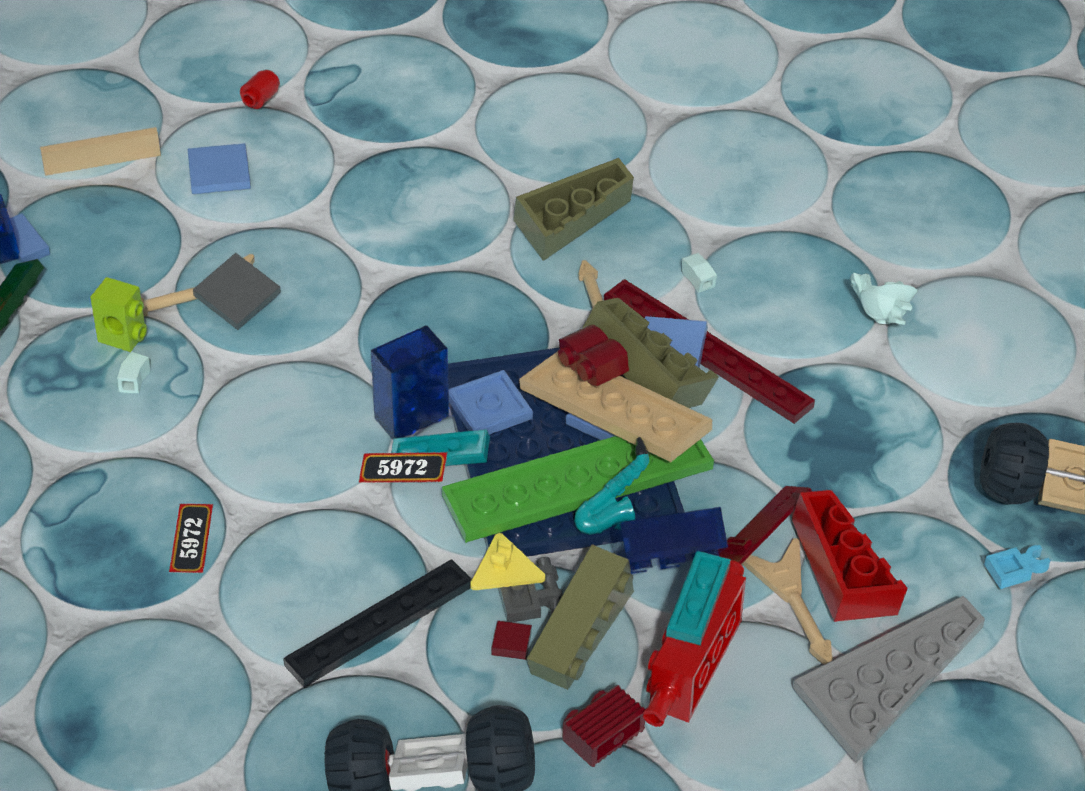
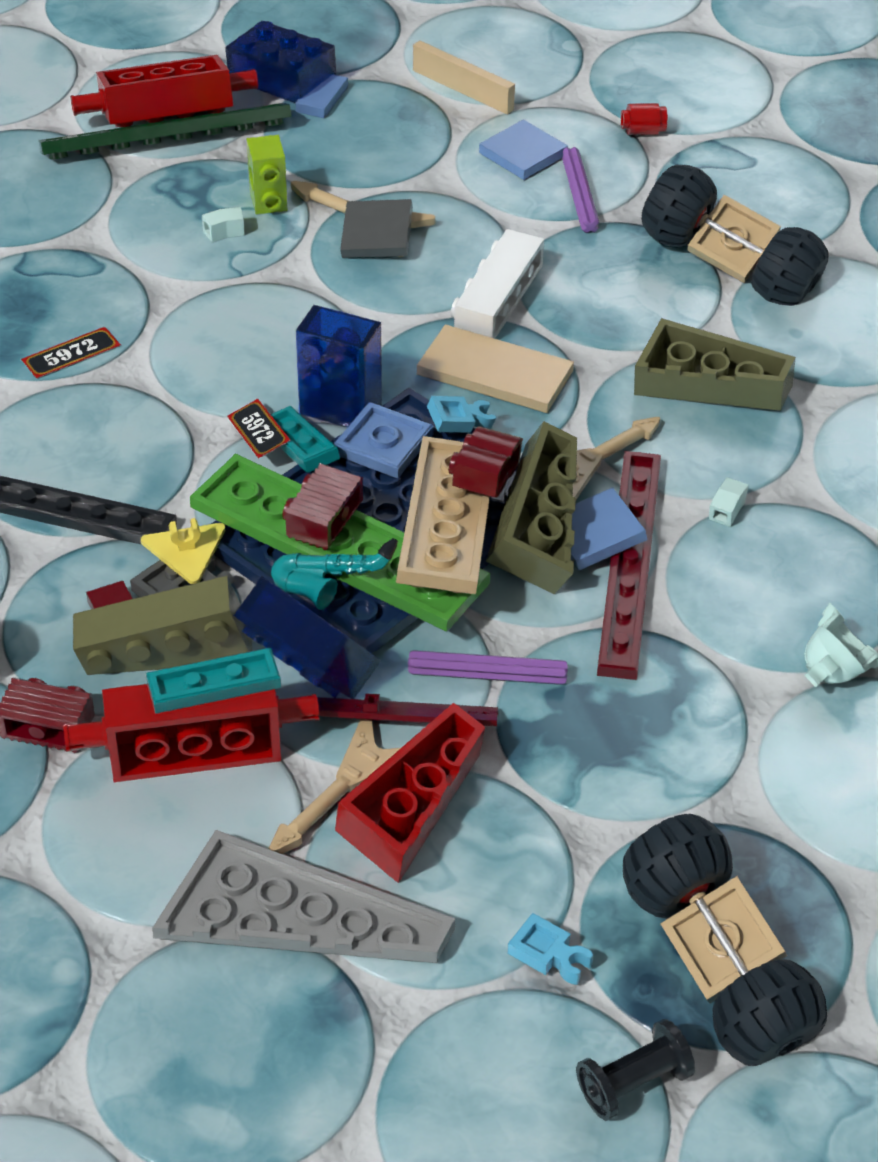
camera: 55 degrees right, 0 degrees up
none -> brick [282,463,363,550]
none -> medium lavender axle [408,650,568,684]
none -> tan tile [417,324,574,413]
none -> medium azure plate [427,396,496,433]
none -> white brick [451,229,544,339]
none -> medium lavender axle [562,147,599,233]
none -> black plate [641,165,829,306]

